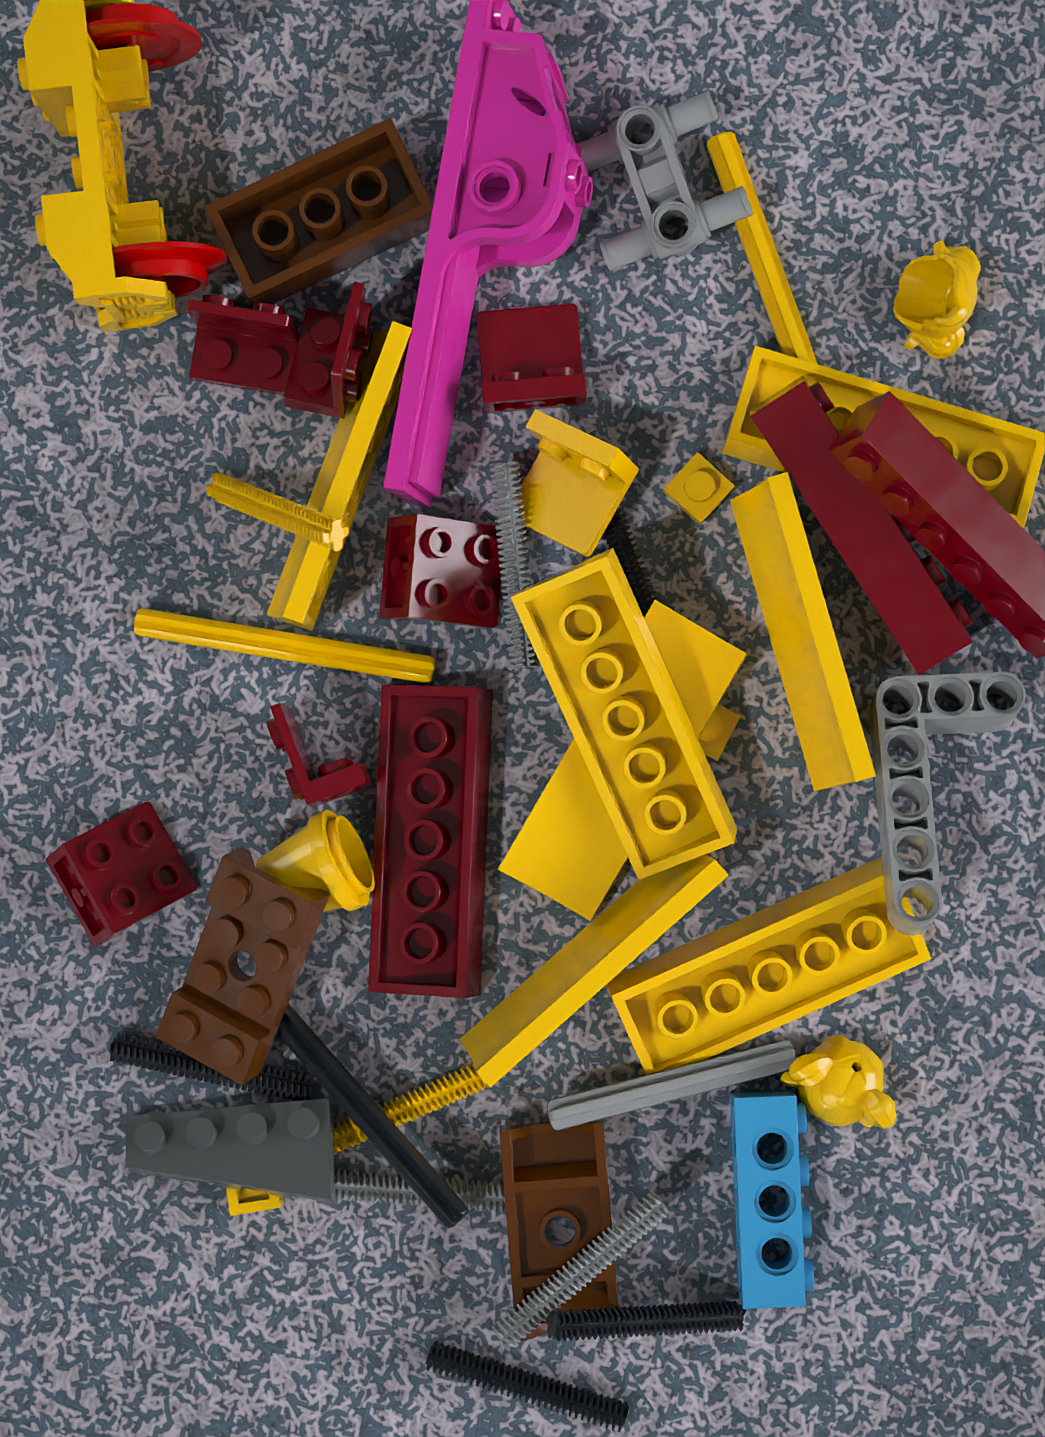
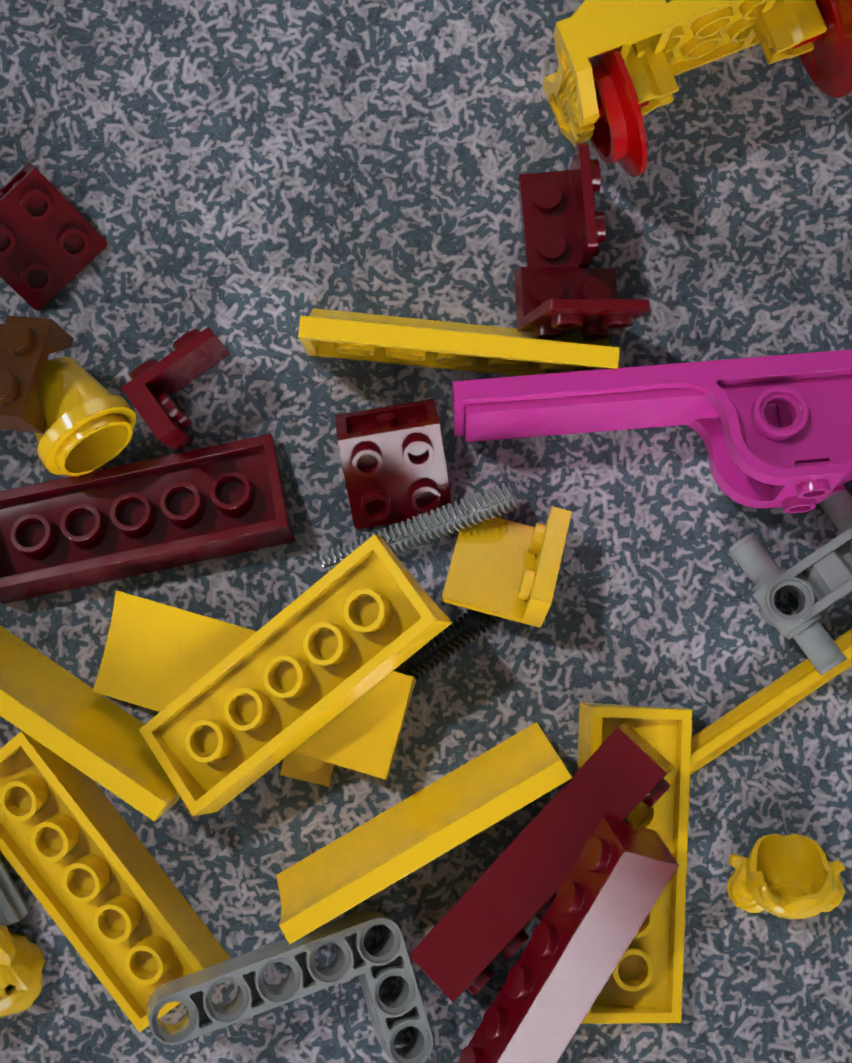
camera: 75 degrees right, 0 degrees up
yellow axle [134,608,435,684] -> none
reddish brown brick [204,118,433,306] -> none
yellow axle [206,472,349,551] -> none
dark red bracket [476,303,587,414] -> none
yellow plate [662,452,735,525] -> none

